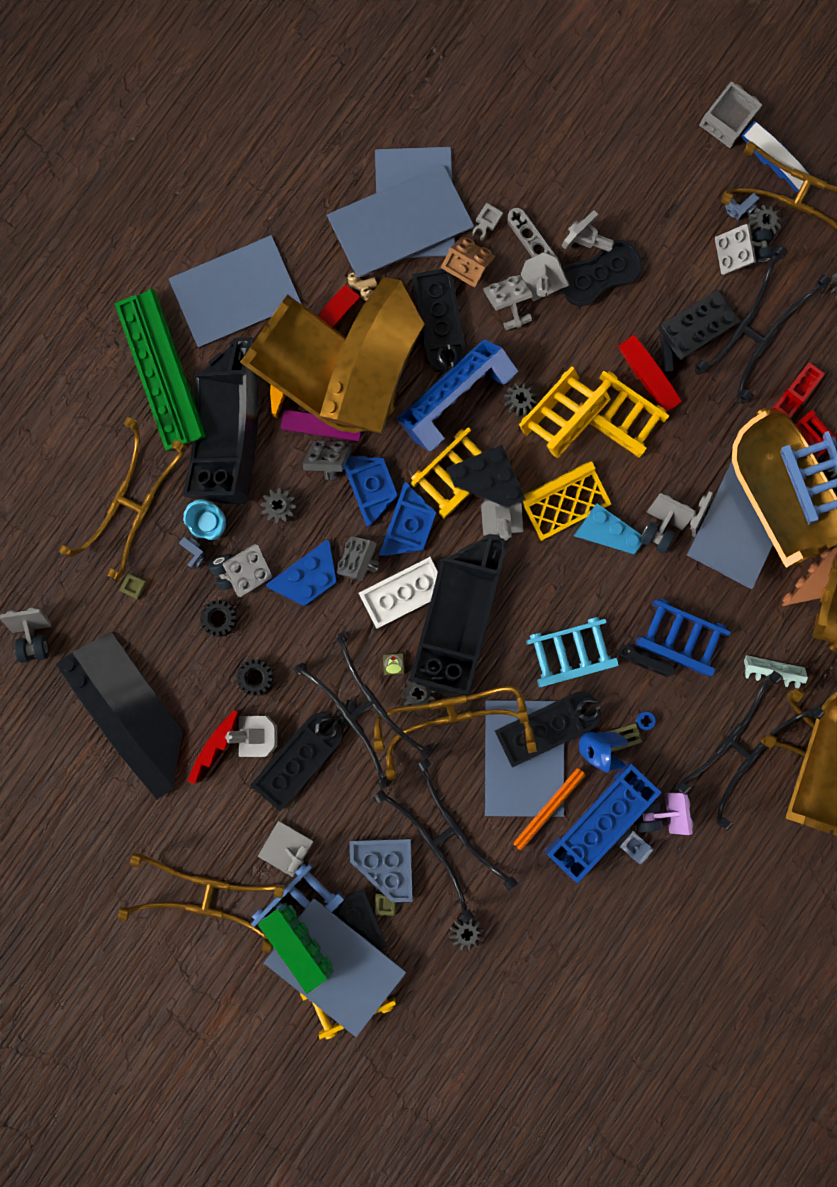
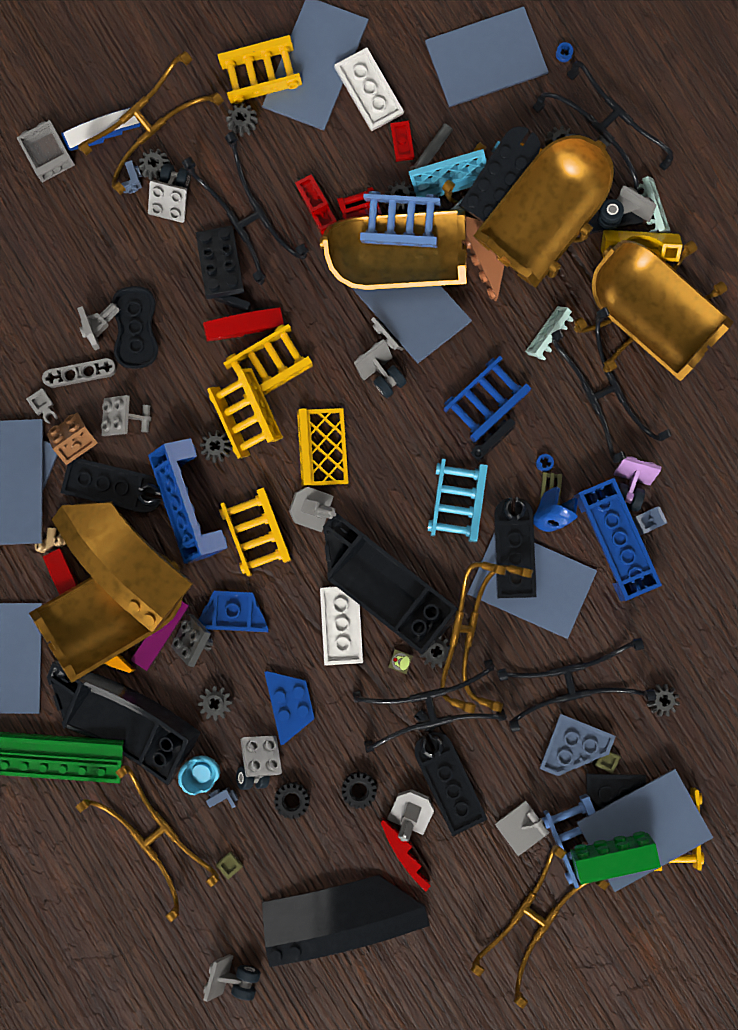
camera: 60 degrees left, 0 degrees up
dark grey plate [336,536,379,581] -> none
blue wing [379,482,436,556] -> none
black plate [446,445,526,509] -> none
orange axle [513,768,585,850] -> none
light grey piece [521,252,569,301] -> none
dark azure wing [573,503,642,554] -> none

